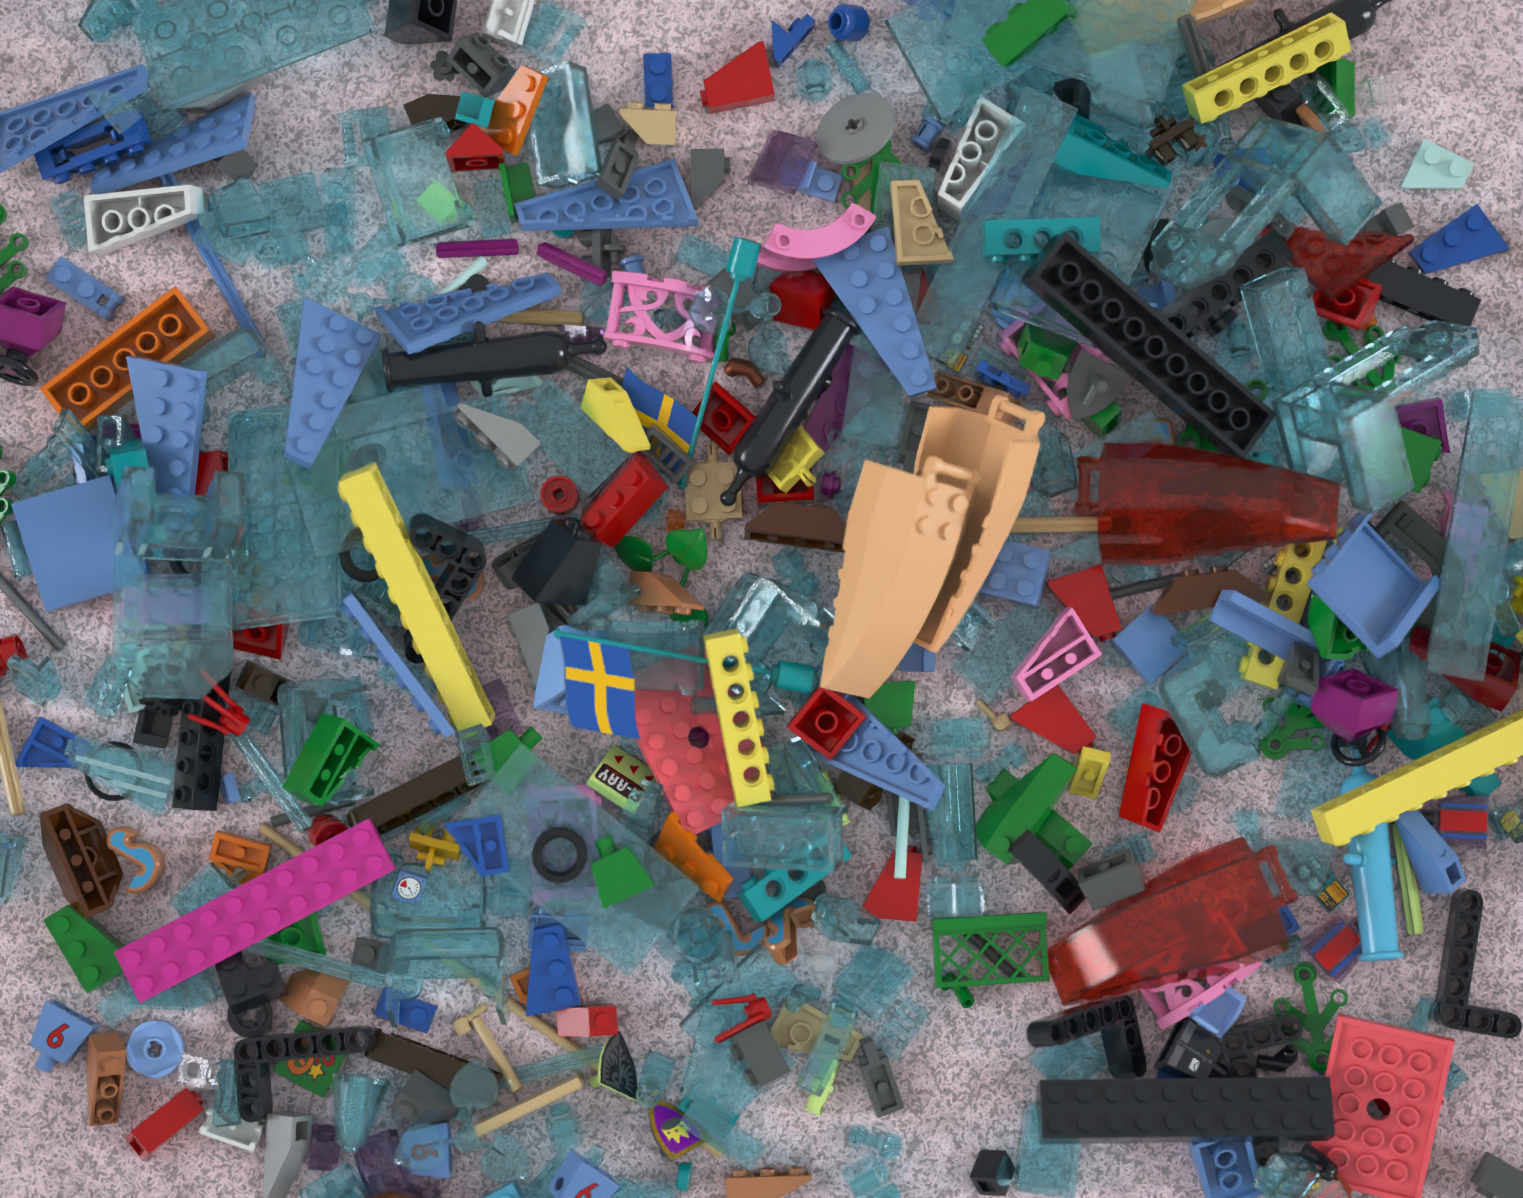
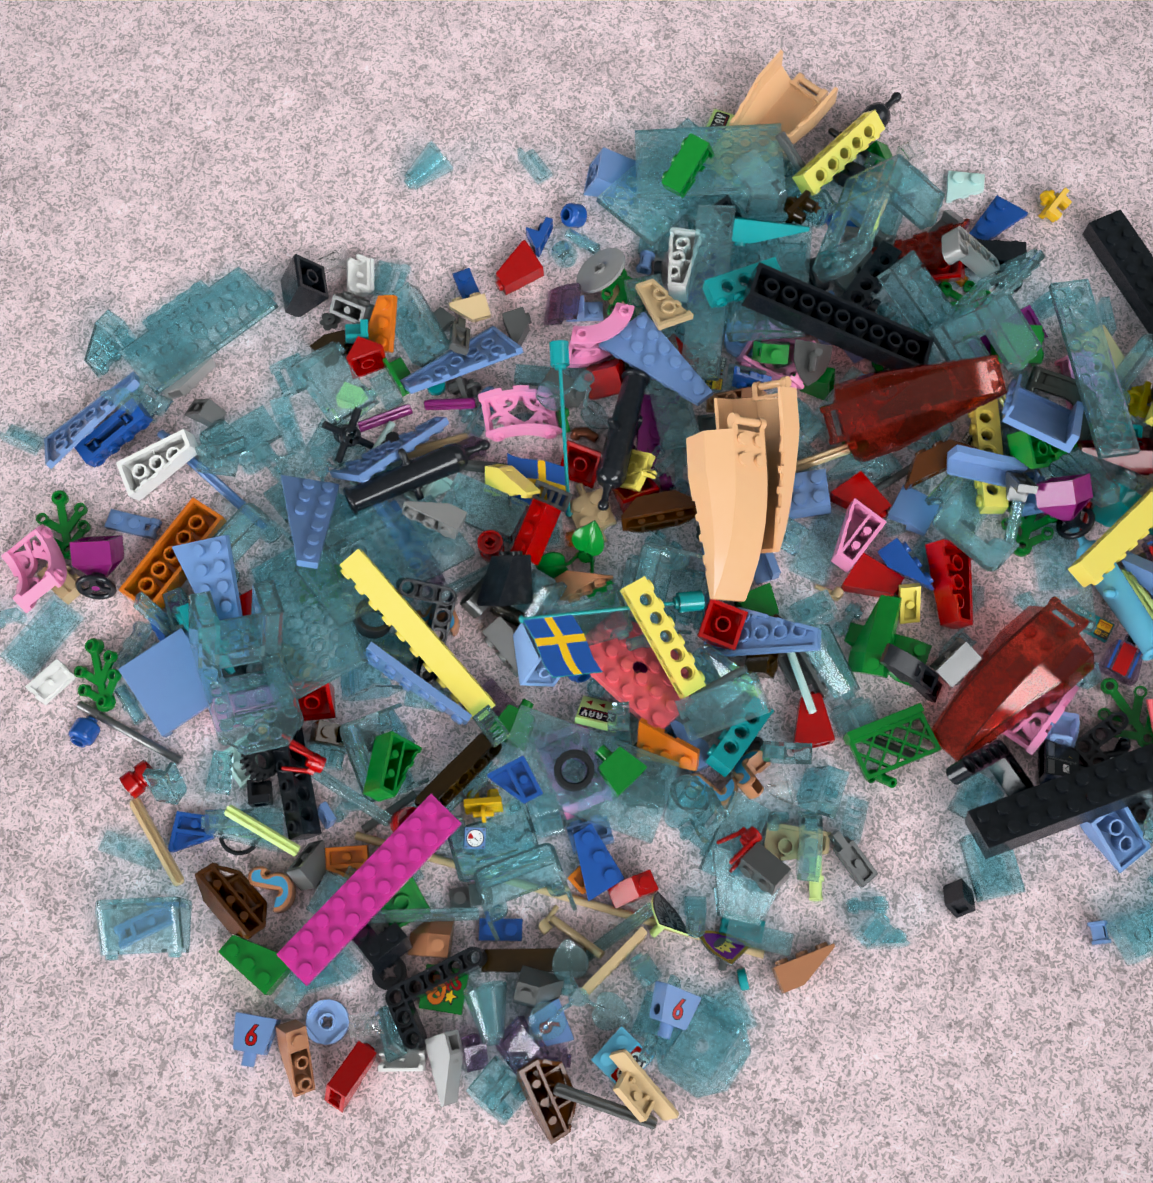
camera: 15 degrees left, 15 degrees down
clear light blue slope [49,188,88,250] -> none
medium blue wing [90,92,256,195] -> none
none -> yellowish green axle [224,805,300,856]
none -> dark grey slope [286,840,326,891]
none -> black bar [322,407,374,463]
none -> blue slope [877,538,934,591]
none -> light grey beam [941,226,1000,279]

